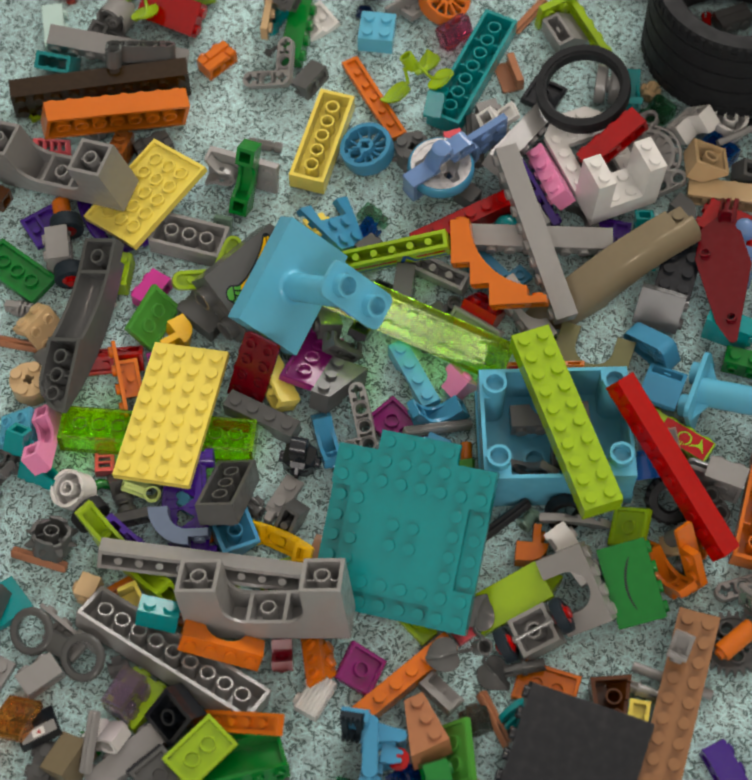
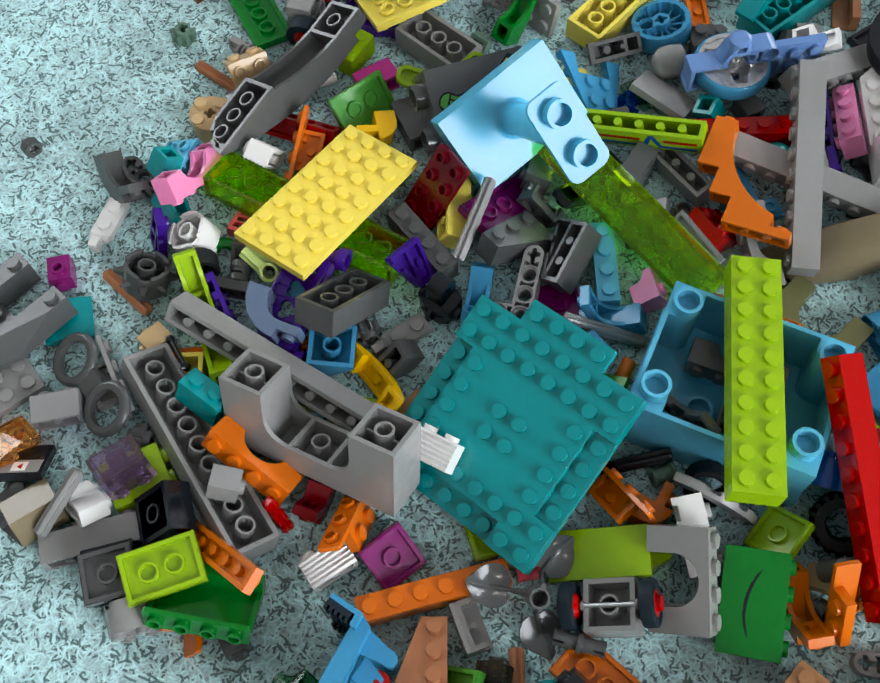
camera: 25 degrees right, 0 degrees up
none -> dark purple wing [150,208,169,259]
none -> black hinge [166,335,191,372]
none -> light grey brick [205,463,247,504]
none -> white brick [243,138,286,171]
none -> red axle [262,496,294,533]
none -> dark purple wing [384,237,435,288]
none -> white brick [420,423,465,475]
none -> light grey axle [452,176,496,261]
none -> dark grey wedge [540,216,602,295]
none -> dark grey slope [586,31,643,65]
none -> orange bracket [588,462,658,525]
none -> light grey tile [629,69,696,119]
none -> light grey piece [651,43,687,80]
none -> teal brick [692,94,726,119]

